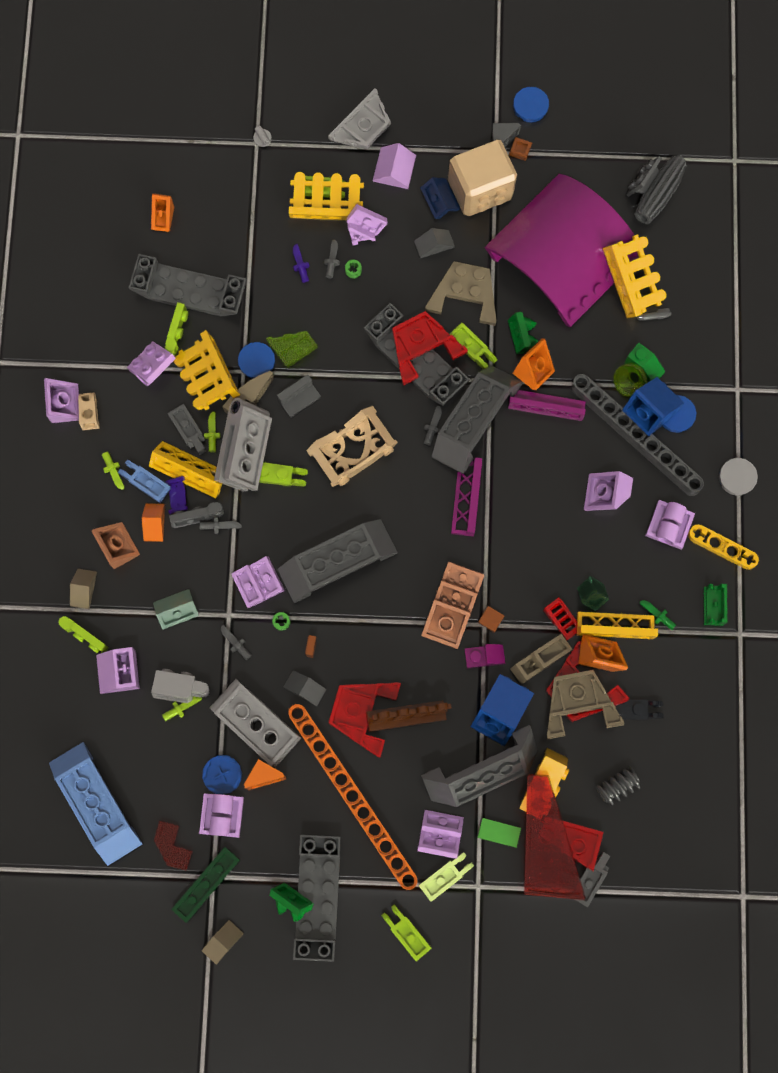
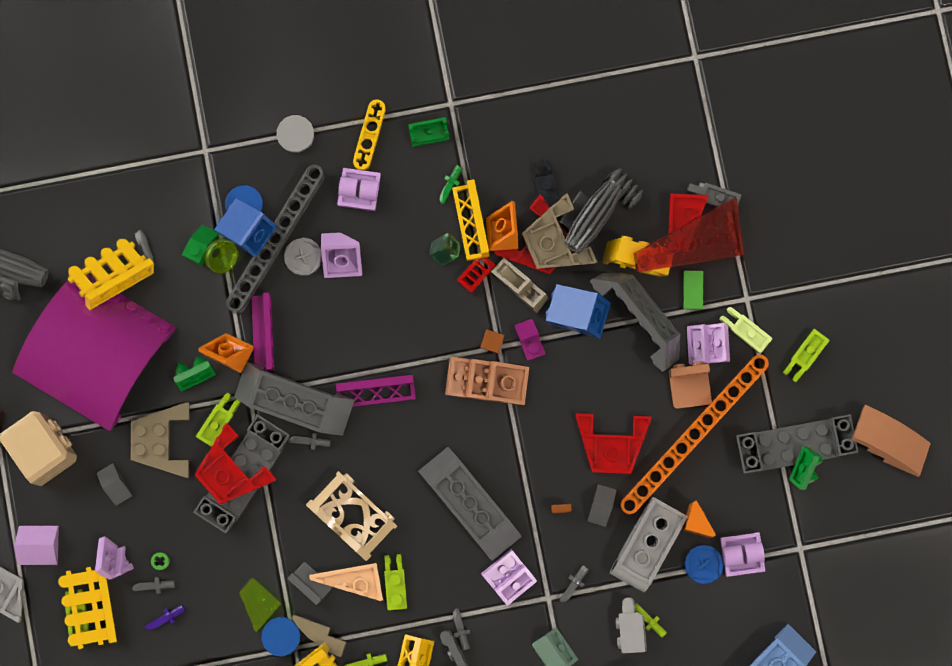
camera: 100 degrees left, 5 degrees up
clear red tile [154,821,193,871] -> none
dark green plate [171,847,240,923] -> none
dark tan slope [202,920,244,965] -> none
light grey hinge [214,398,272,492] -> none
bright green bush [272,612,290,631] -> none
reddish brown fence [366,700,452,732] -> none
dark blue panel [420,177,460,219] -> none
none -> light grey tile [284,238,322,276]
none -> light nougat wing [309,563,383,601]
none -> dark grey plate [559,180,622,254]
none -> nougat bracket [668,361,712,409]
none -> nougat slope [852,405,931,477]

